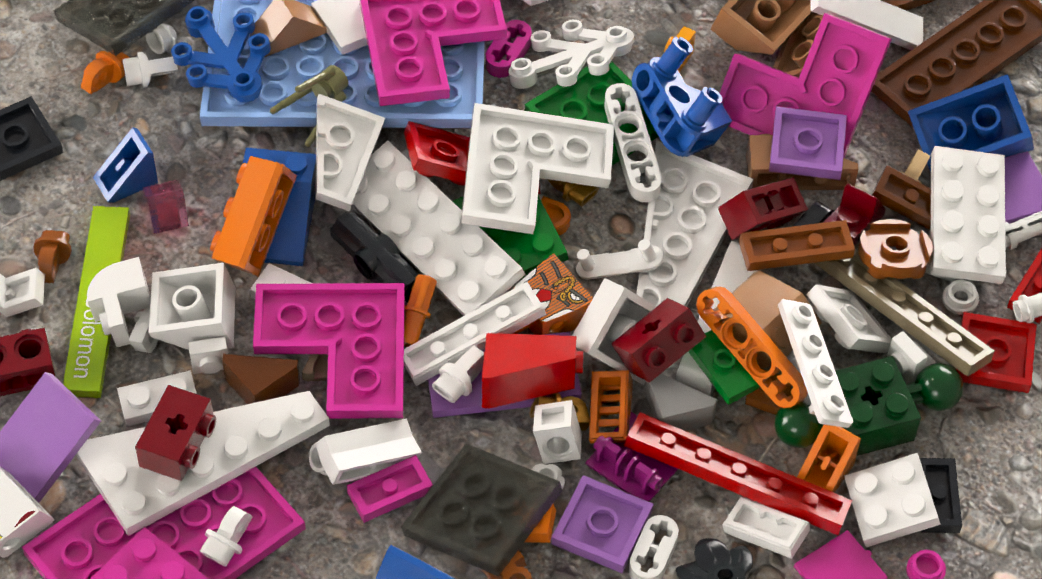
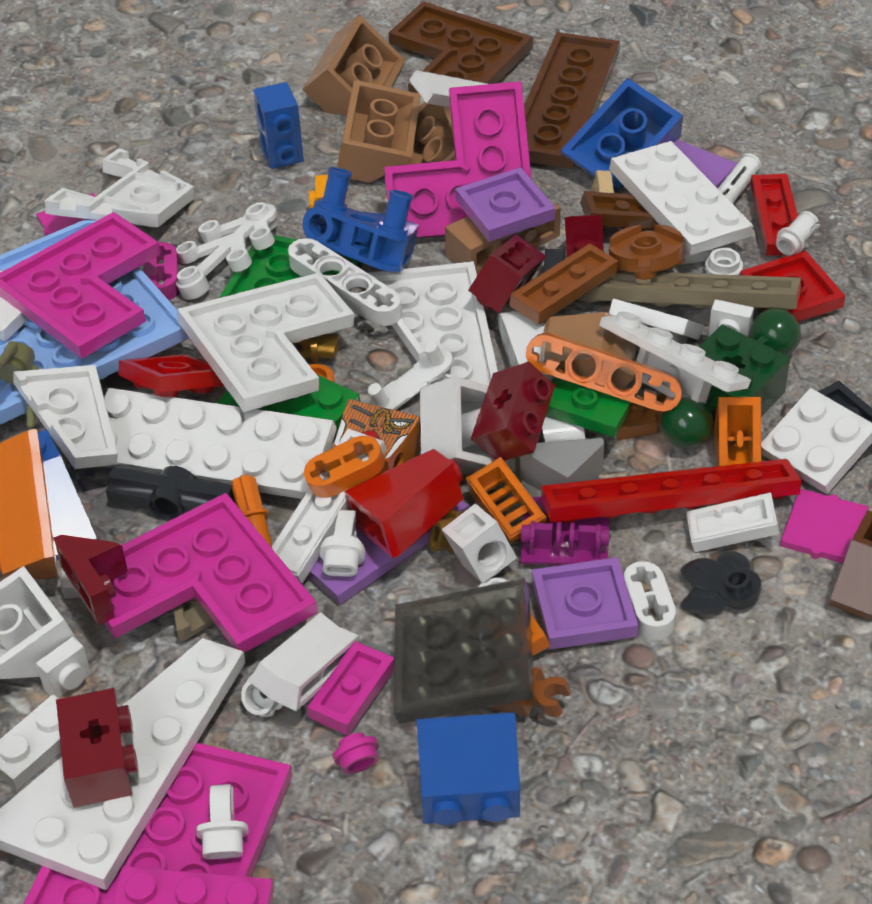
camera: 30 degrees left, 10 degrees down
reddish brown slope [222,354,300,404] -> none
none -> dark red slope [53,534,128,626]
none -> orange beam [303,436,385,498]
none -> dark pink plate [332,732,379,774]

